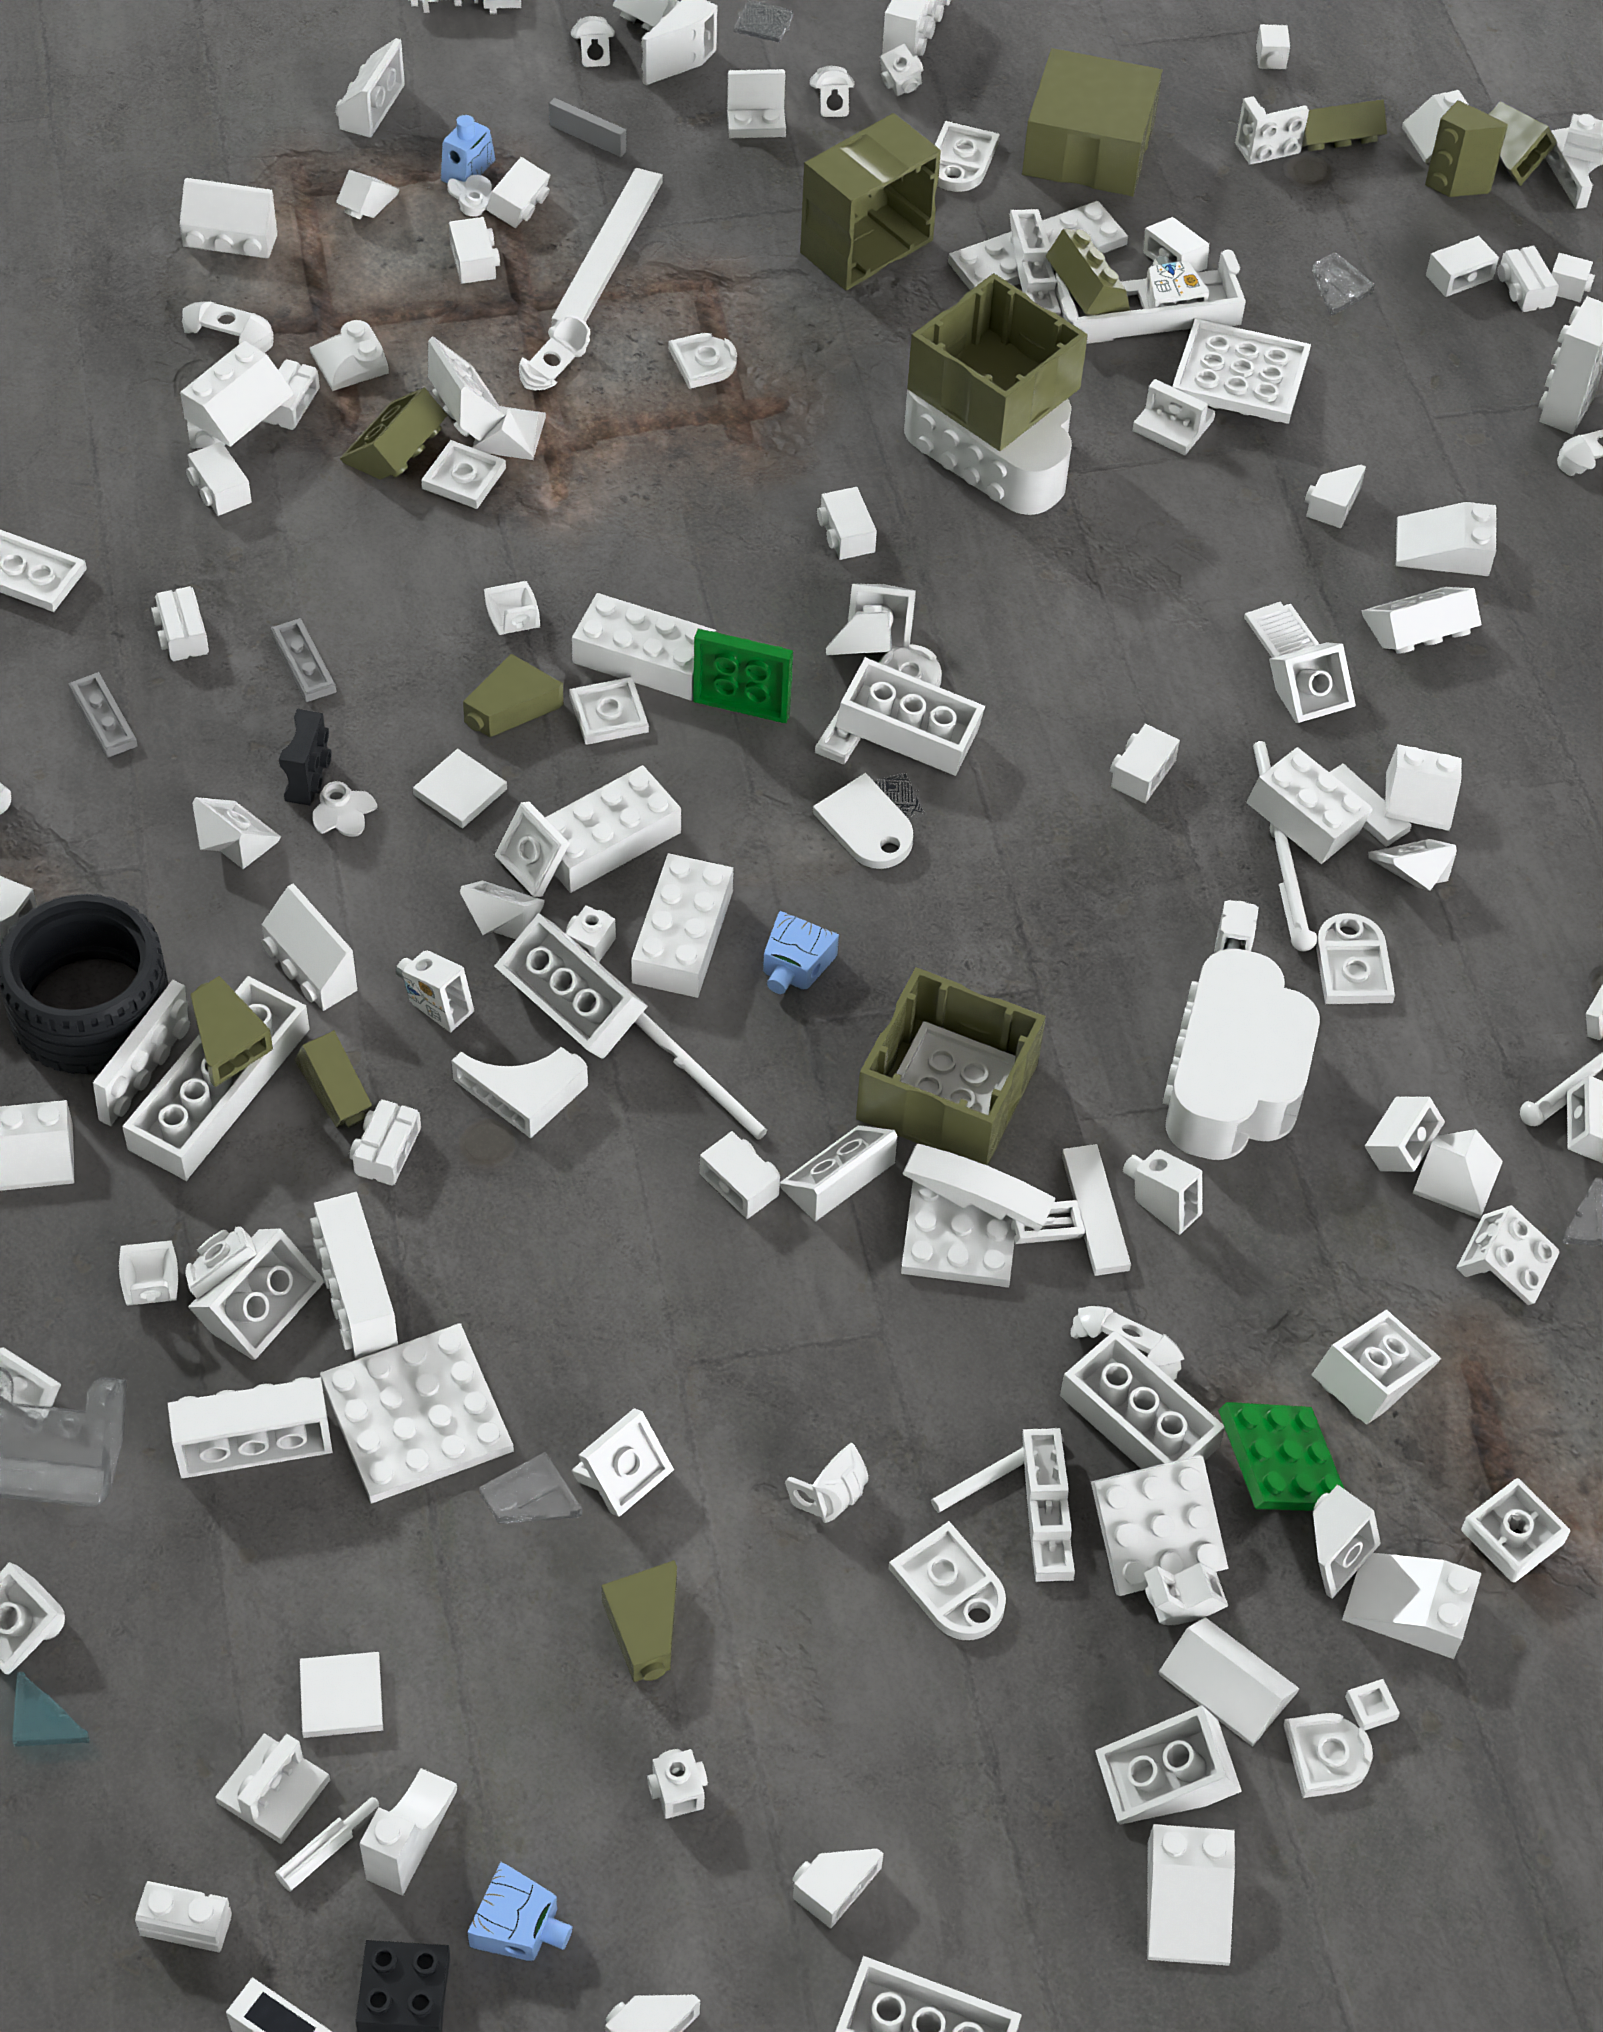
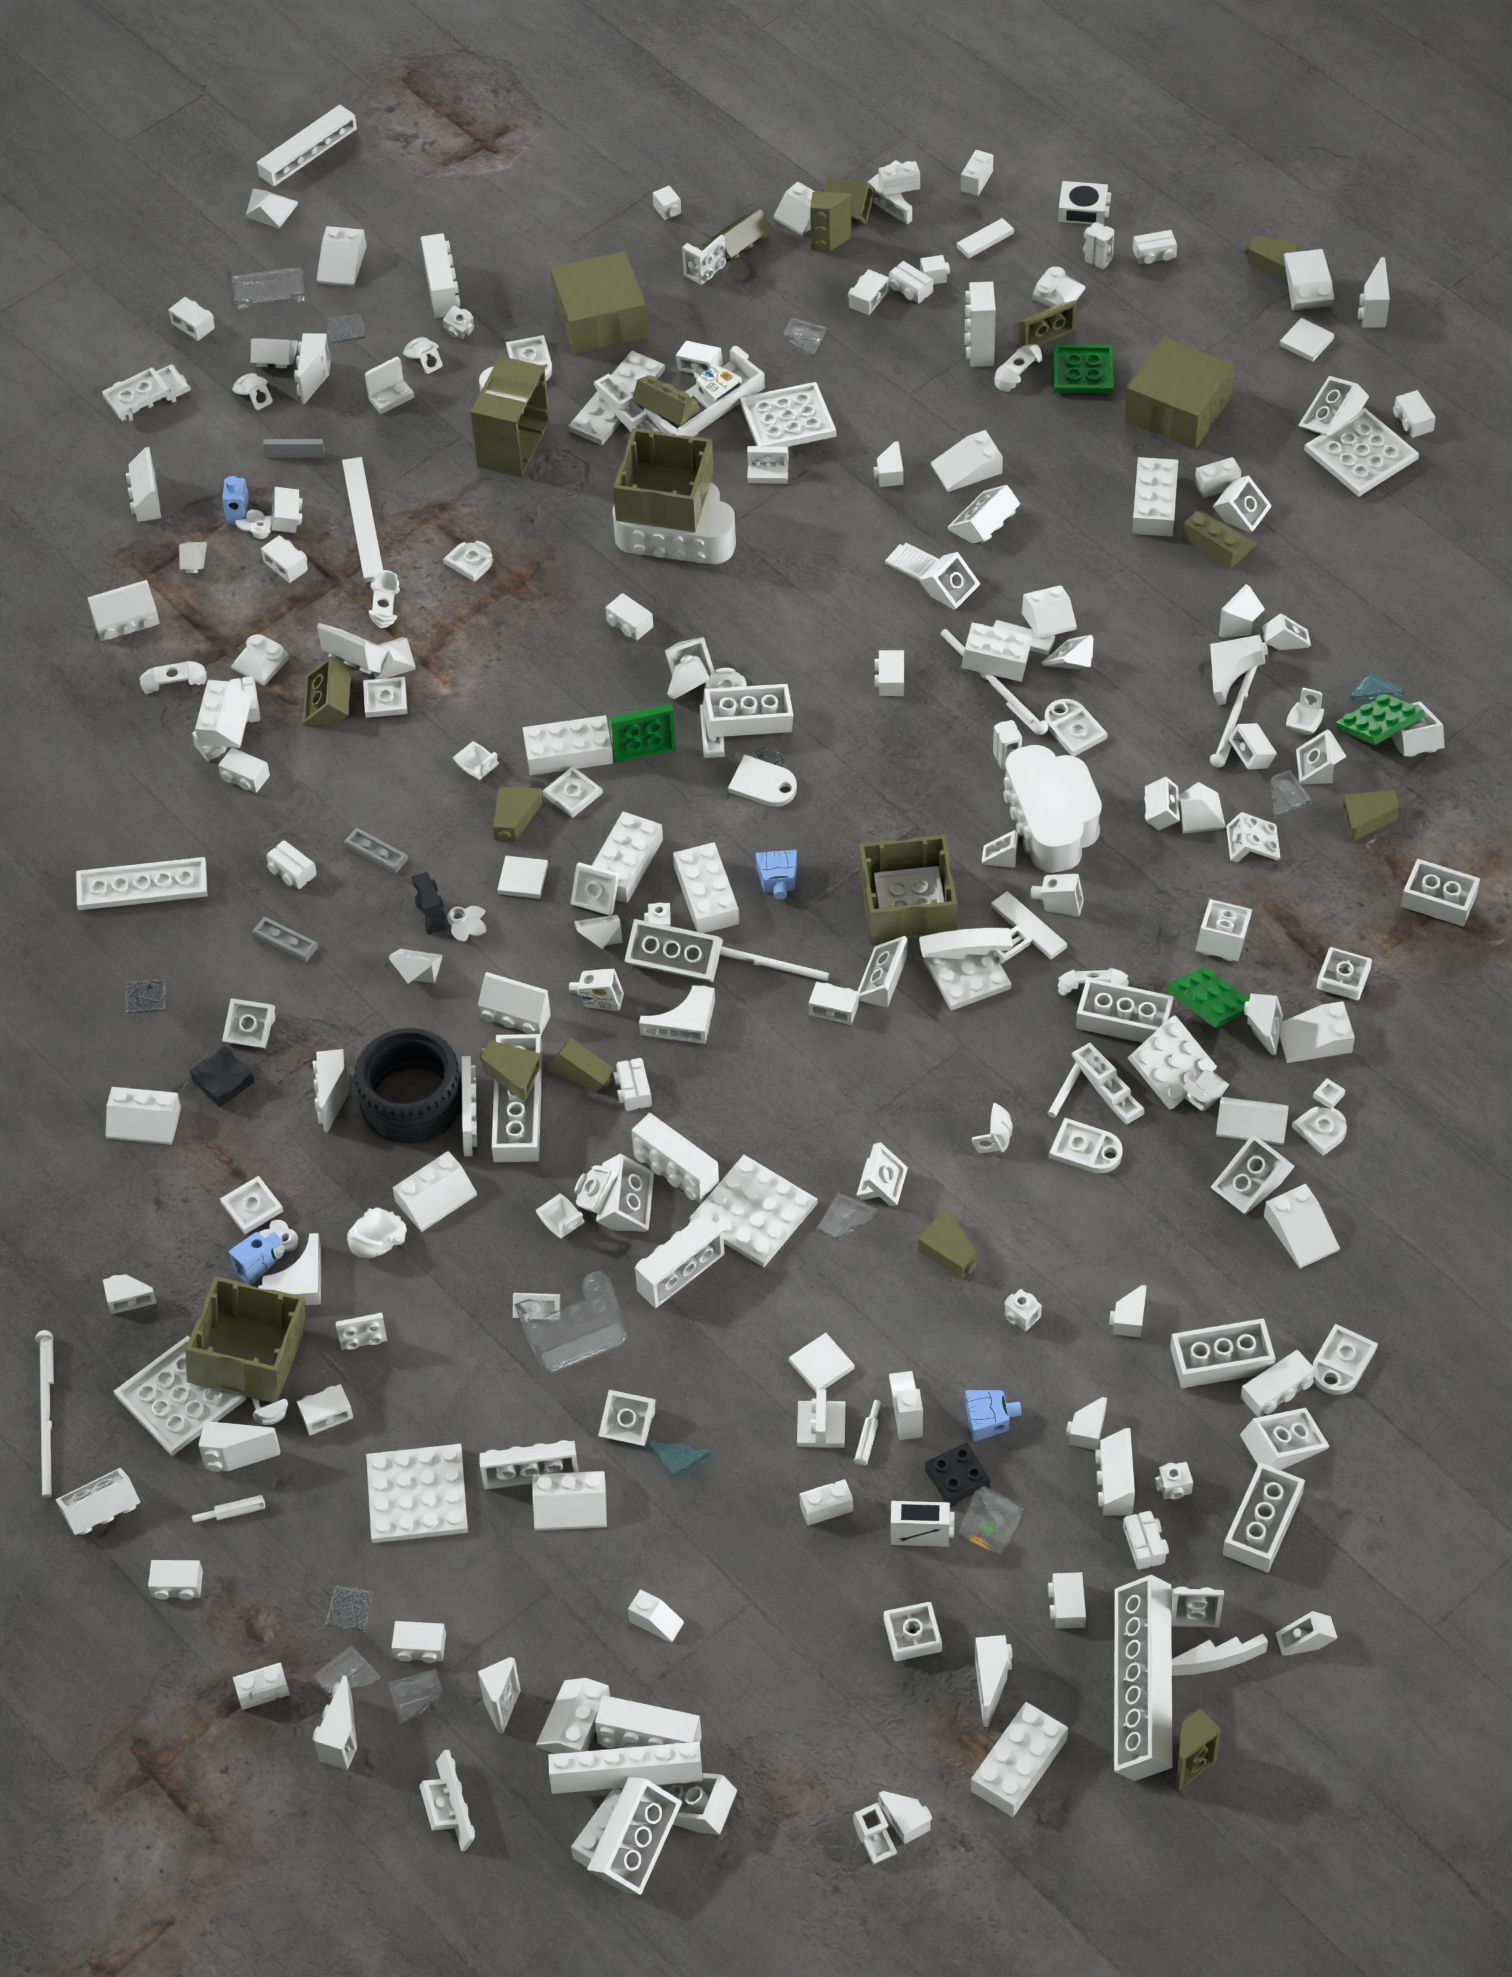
camera: 25 degrees left, 0 degrees up
none -> white slope [982,830,1019,868]

